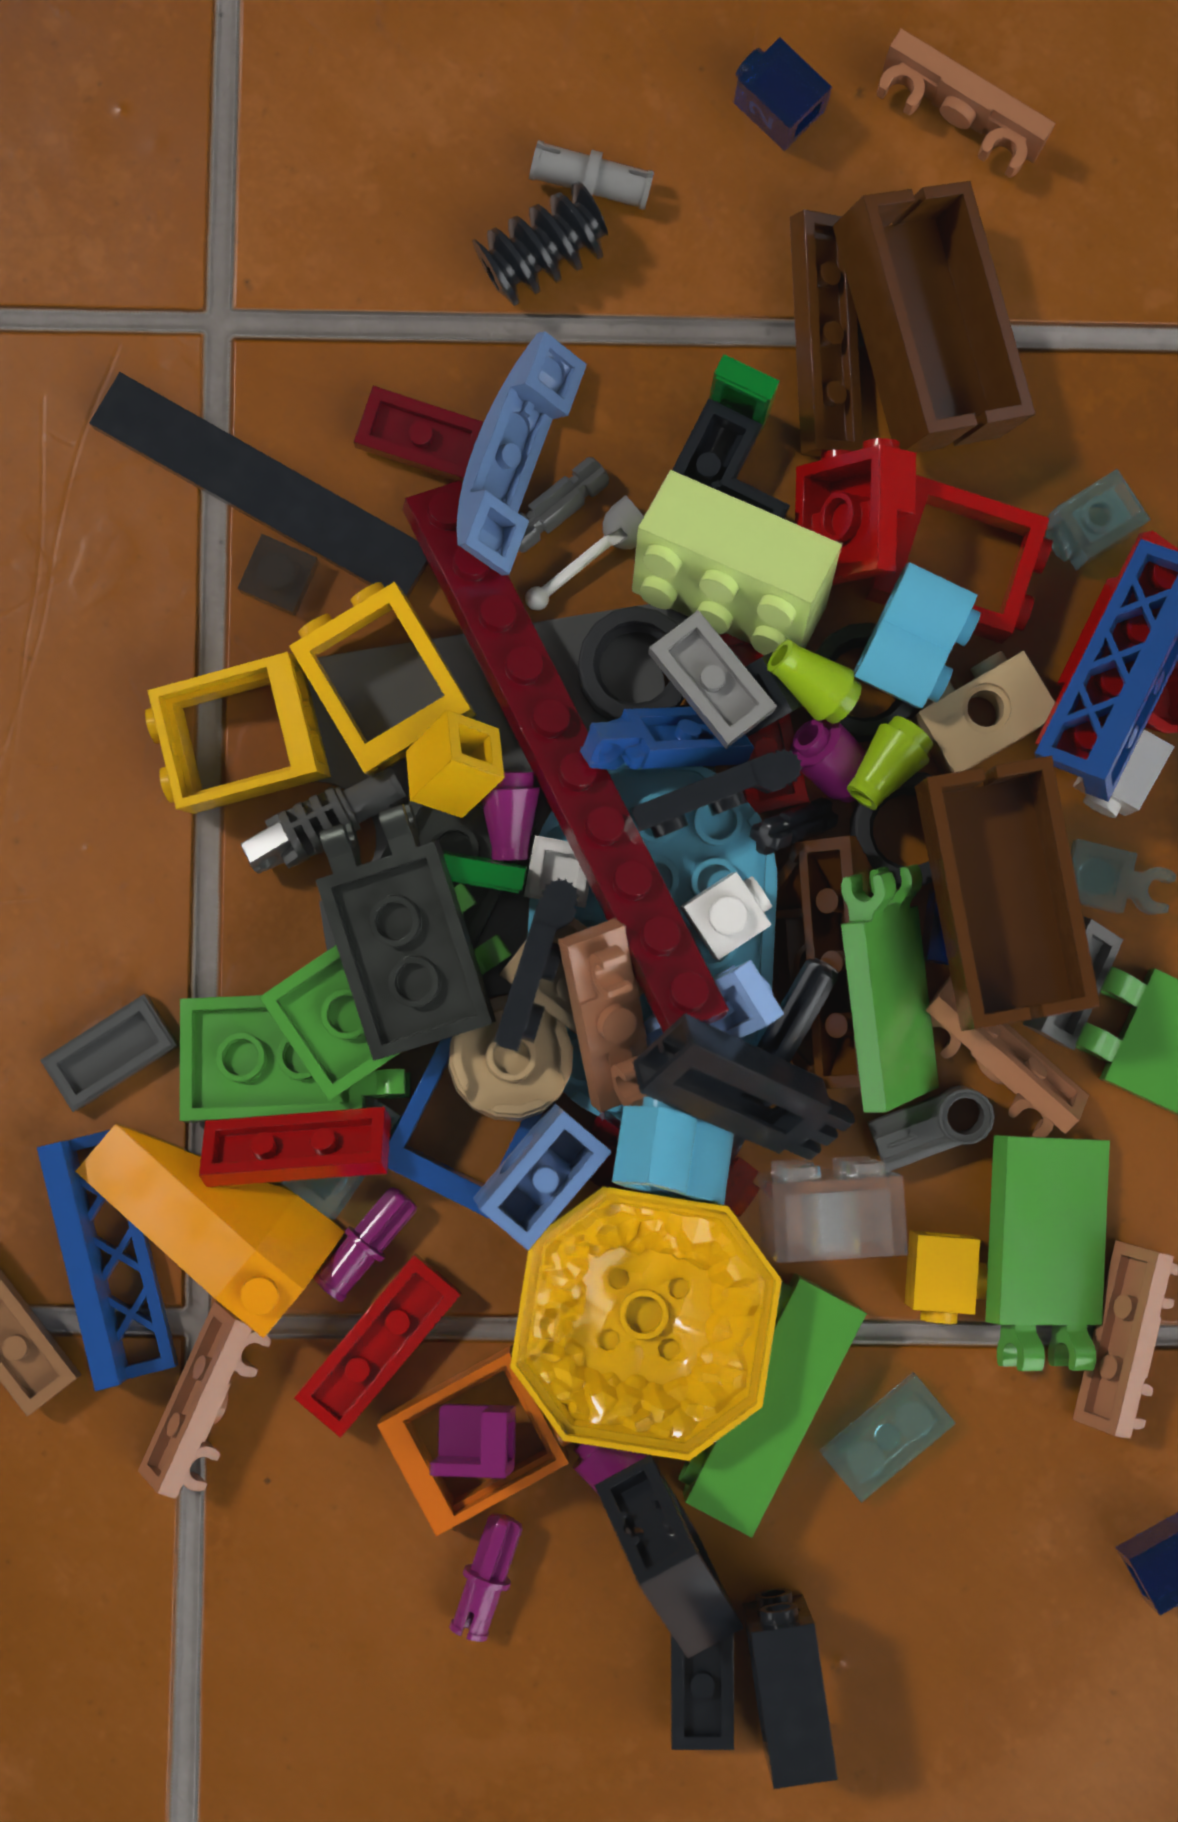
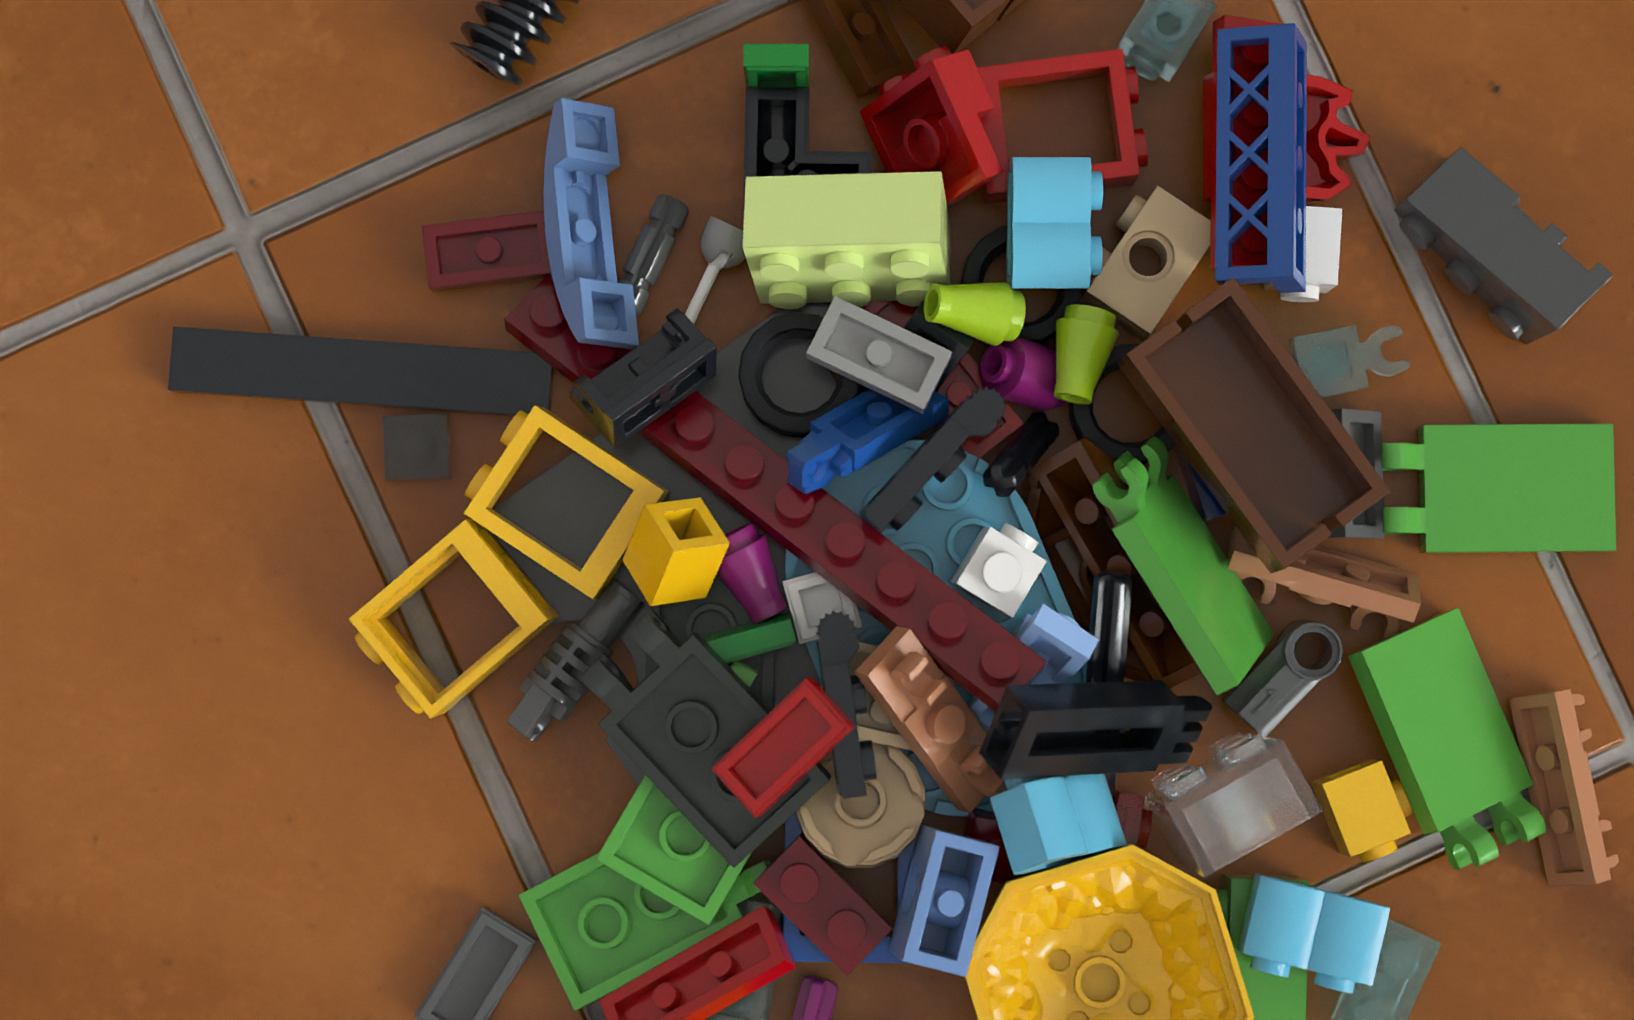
camera: 20 degrees left, 0 degrees up
none -> black hinge [570,309,717,449]
none -> red tile [711,677,856,818]
none -> dark red plate [753,835,893,976]
none -> medium azure brick [1237,873,1390,994]

